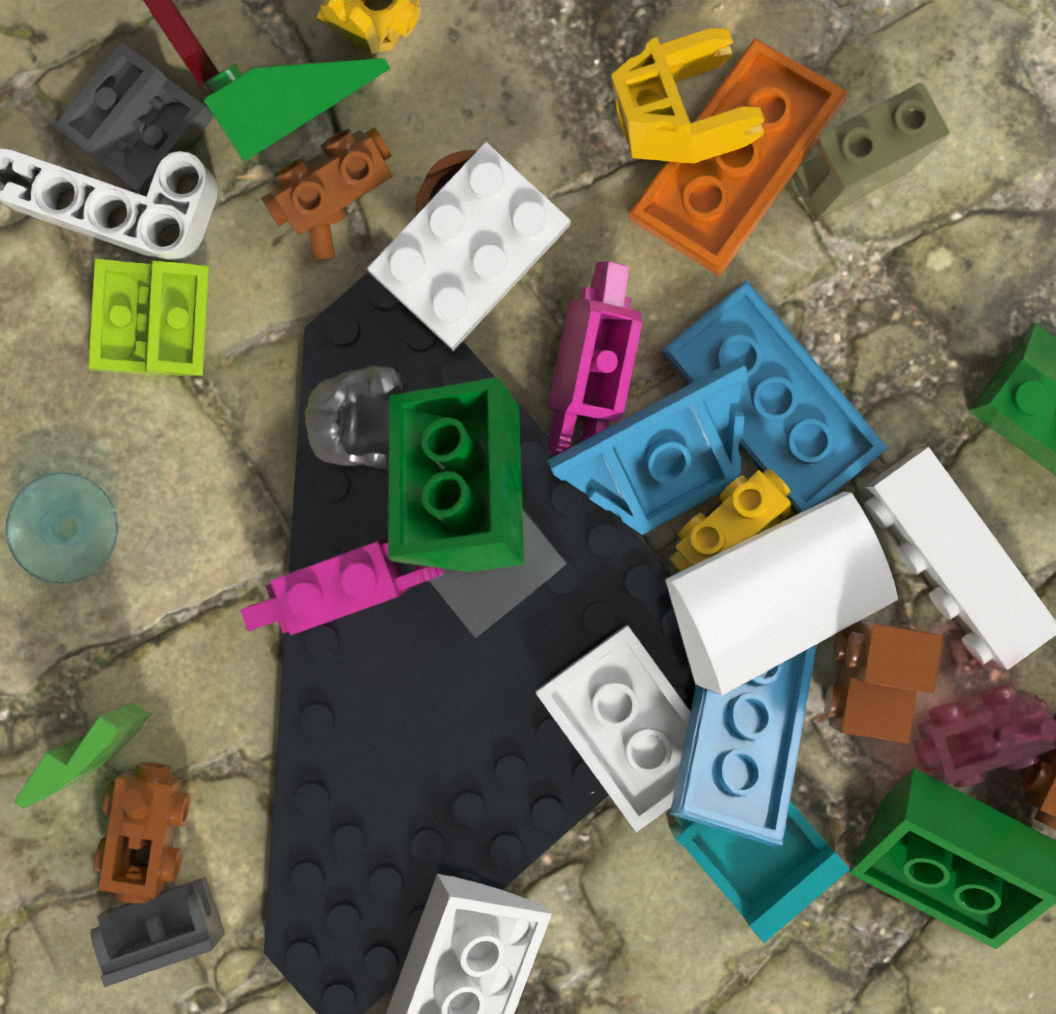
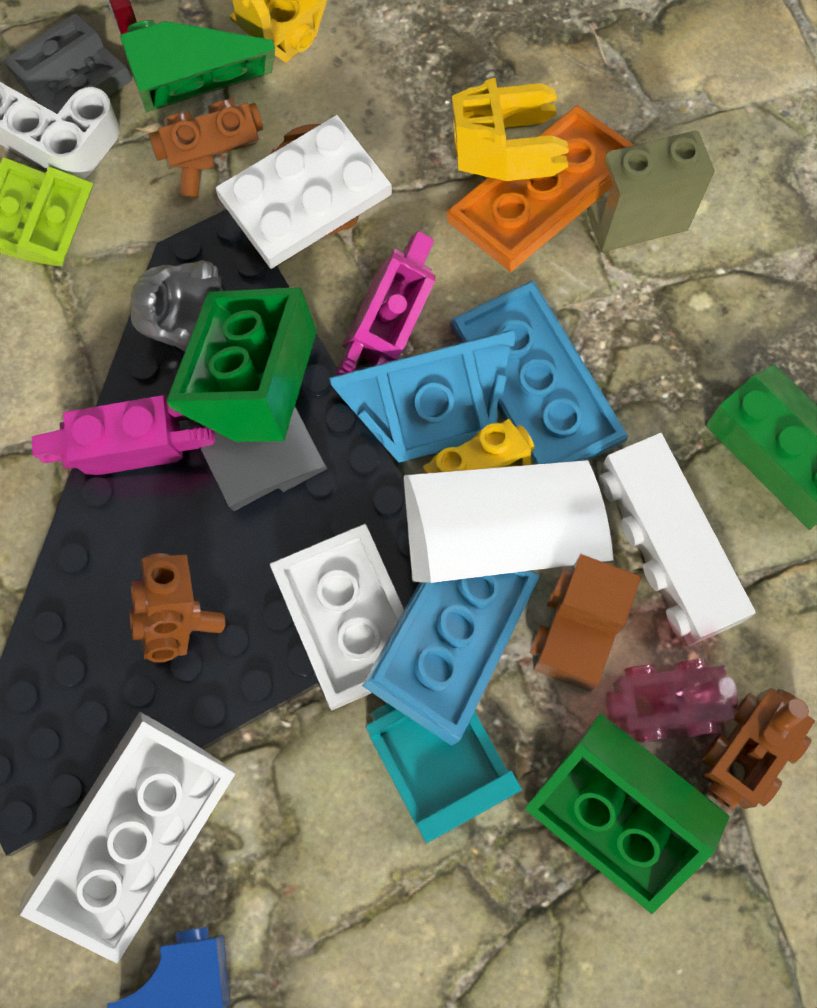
camera: 10 degrees right, 15 degrees down
none -> dark orange brick [130,553,225,662]

